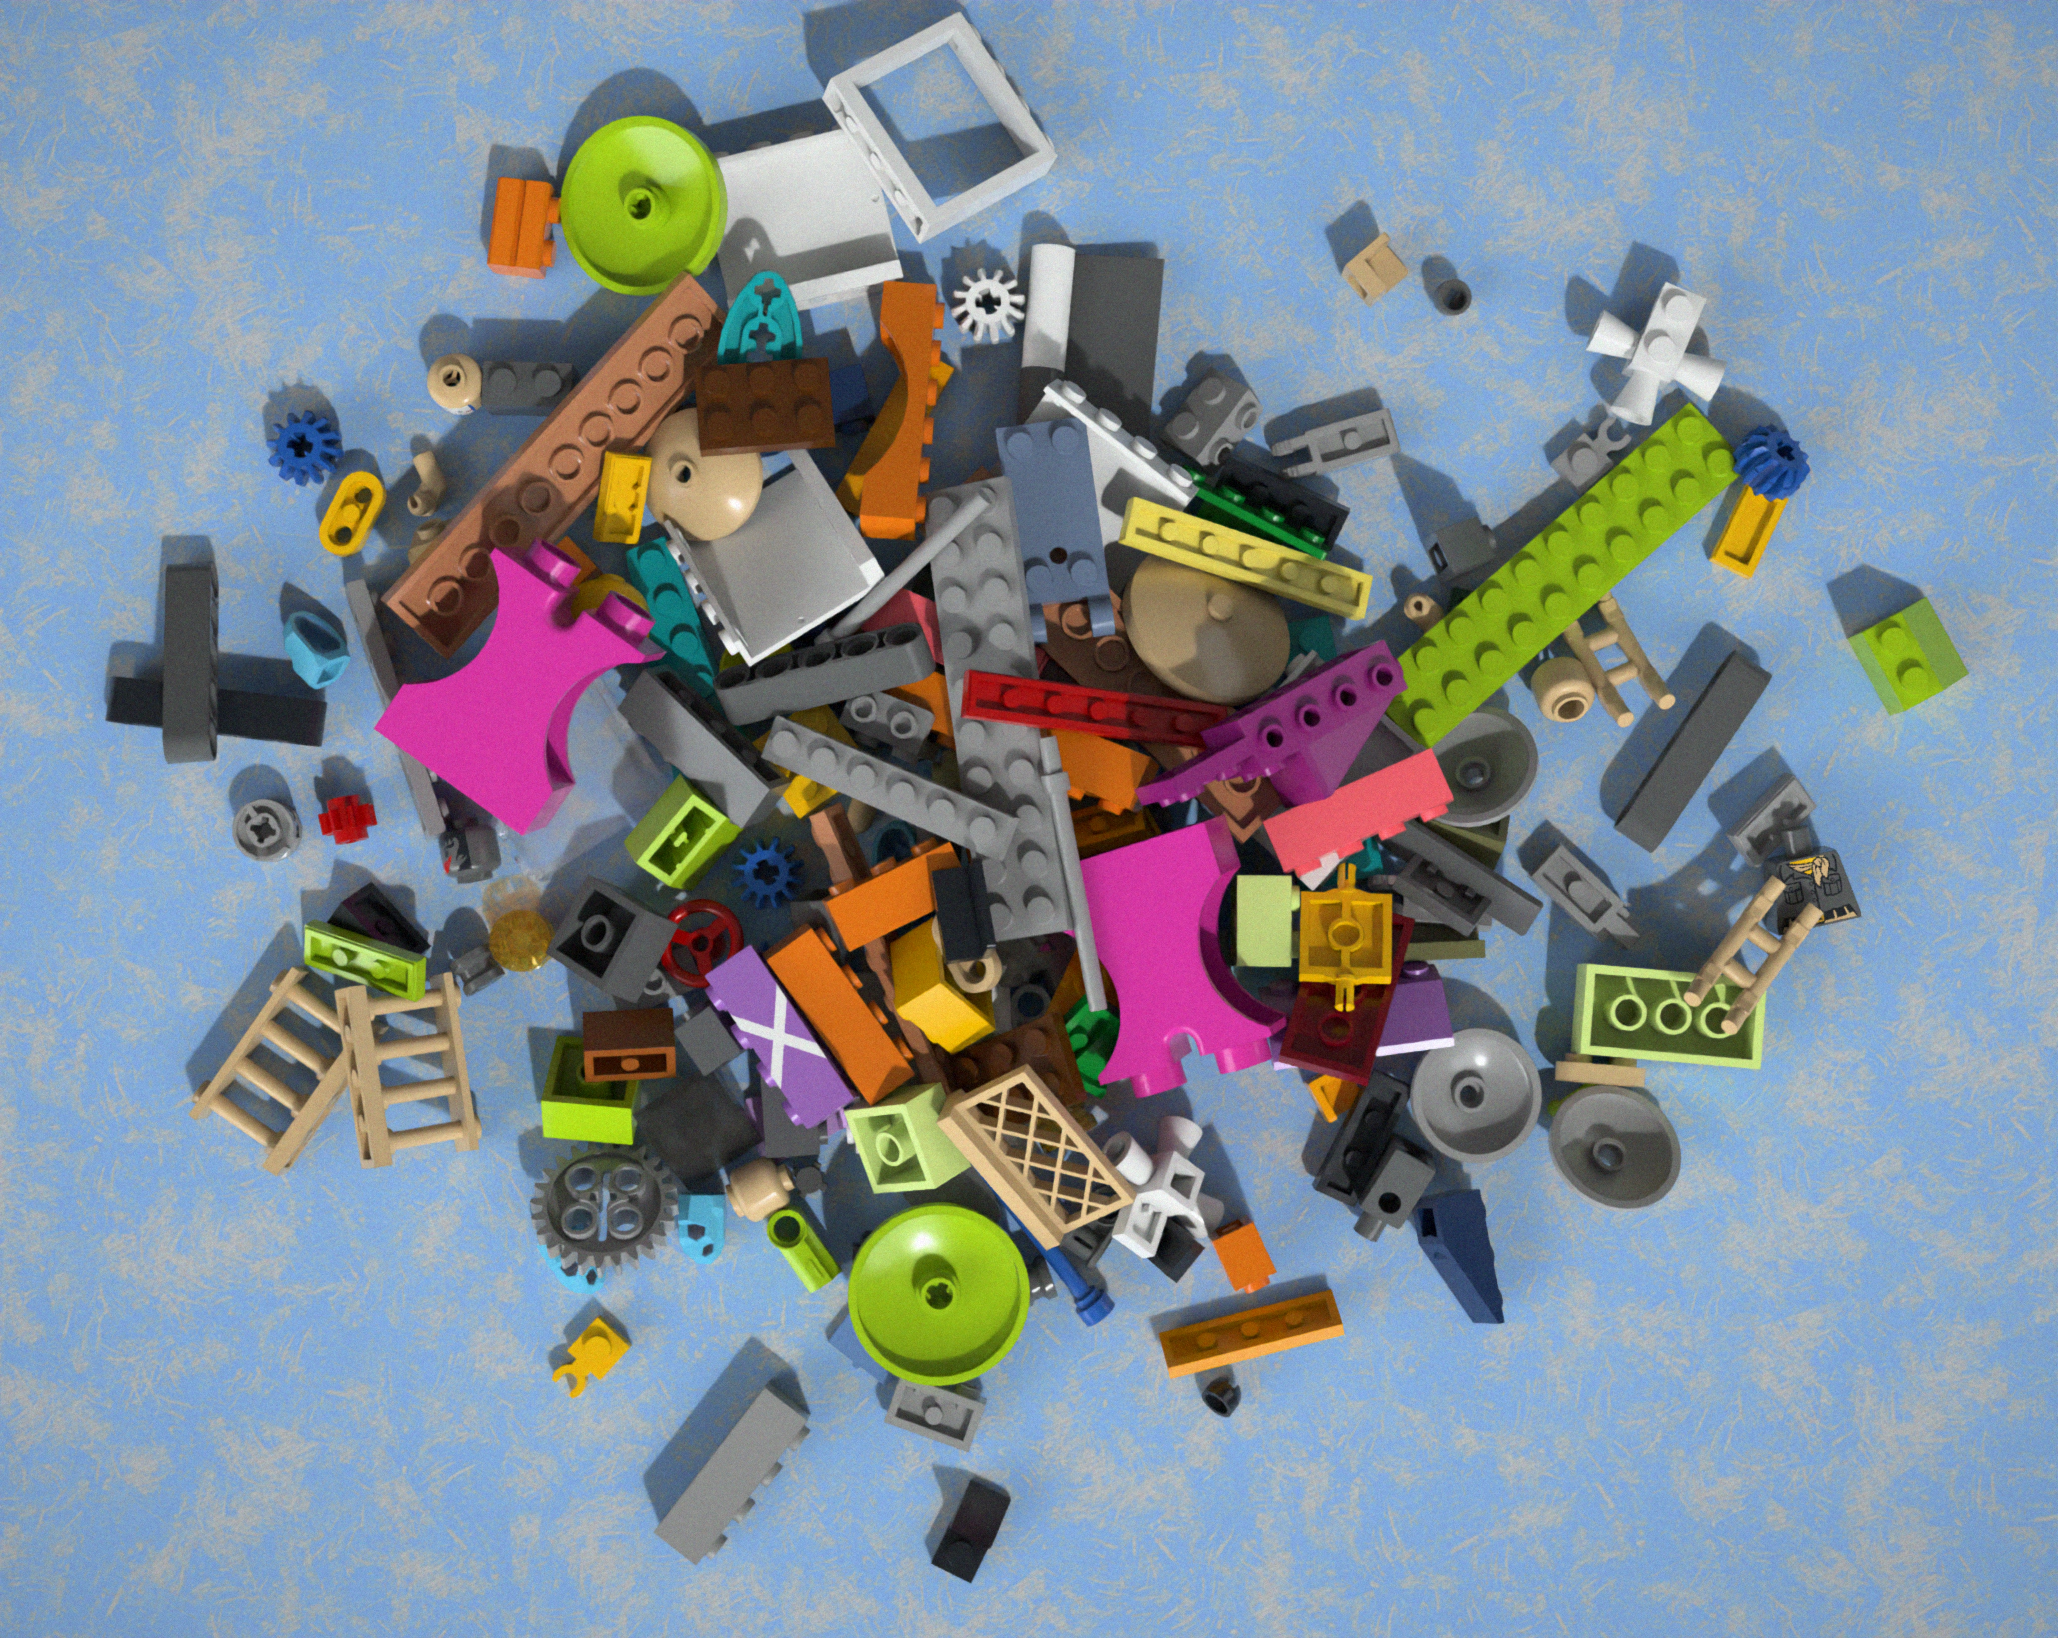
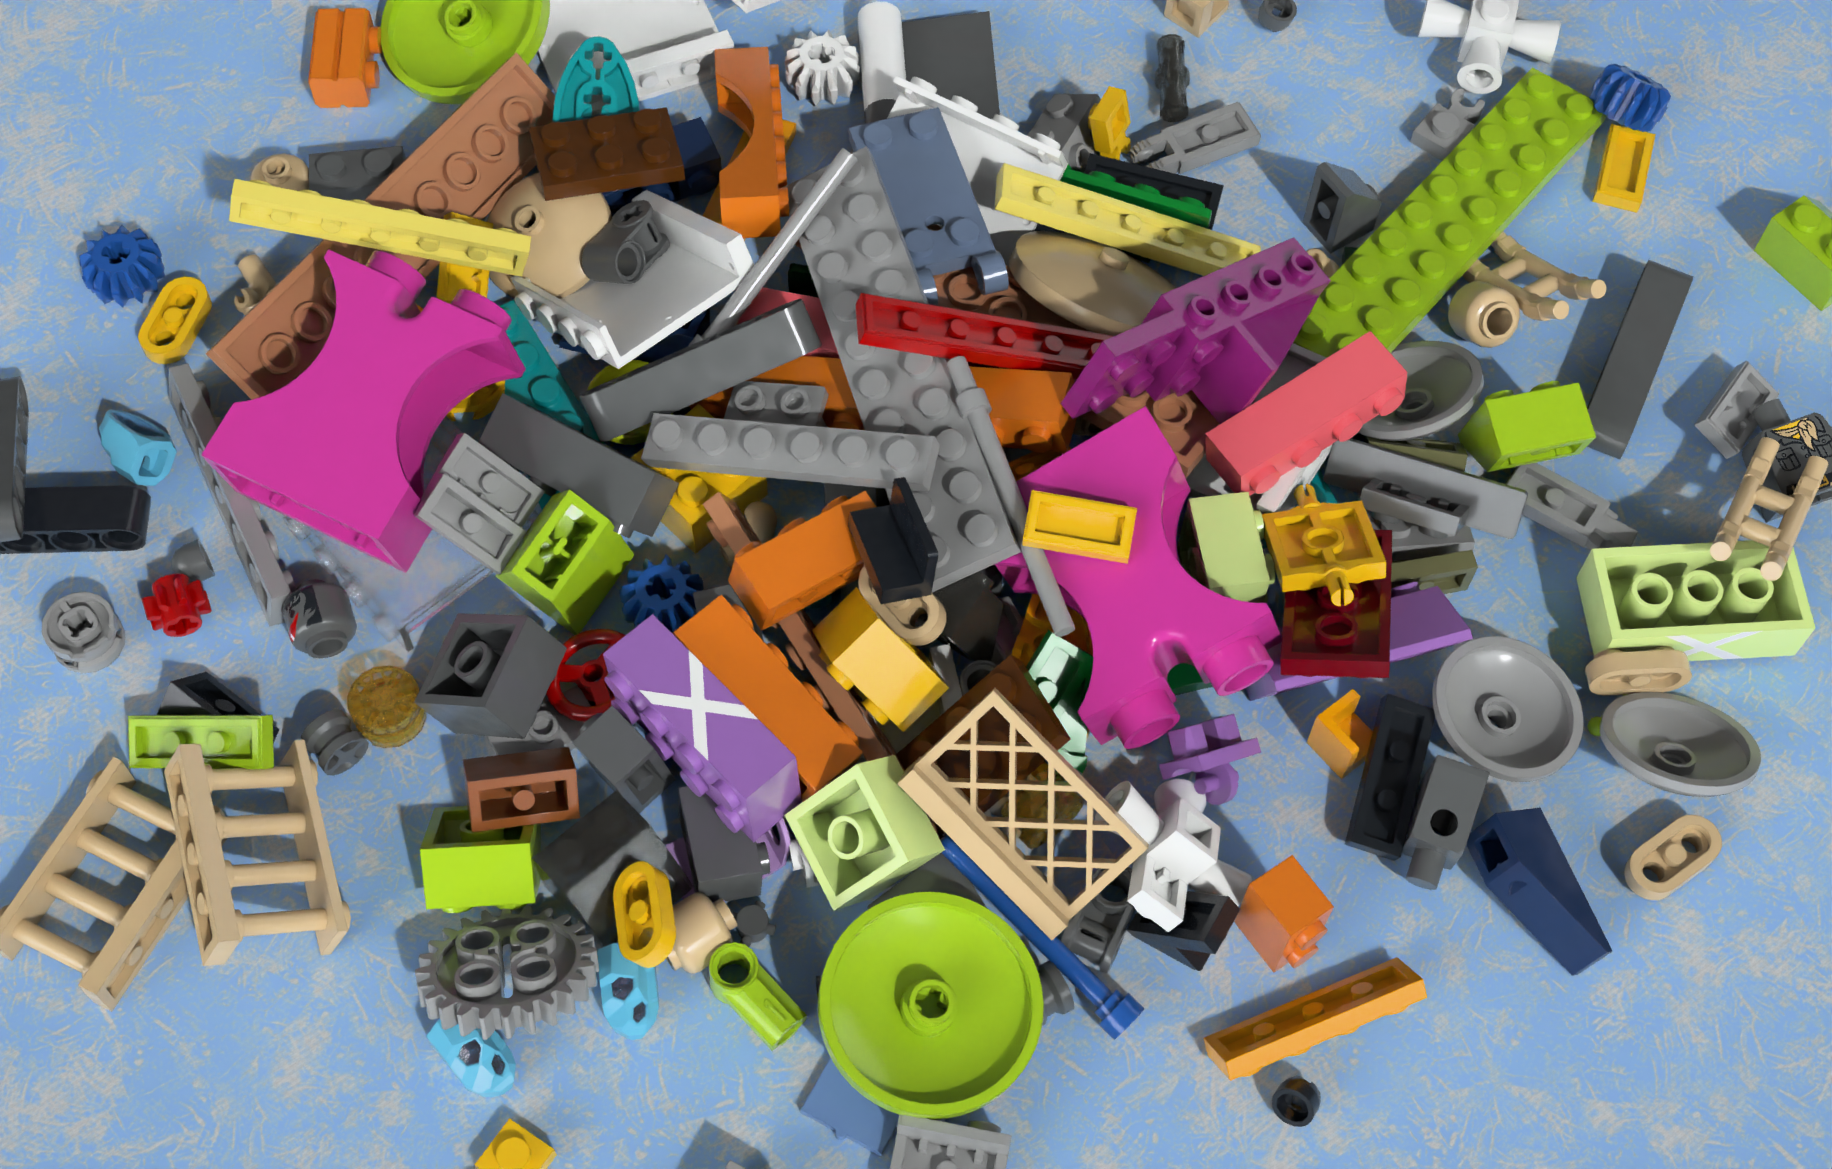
camera: 10 degrees left, 25 degrees down
none -> dark grey hinge [172,539,215,582]
none -> light yellow plate [229,179,531,277]
none -> light grey slope [414,433,545,574]
none -> dark grey piece [582,200,670,284]
none -> yellow plate [613,861,676,968]
none -> yellow tile [1022,490,1137,564]
none -> yellow plate [1088,86,1131,160]
none -> clear smoke pin [1154,34,1190,122]
none -> medium lavender hips [1159,714,1261,805]
none -> lime slope [1457,381,1596,472]
none -> tan plate [1624,815,1722,900]

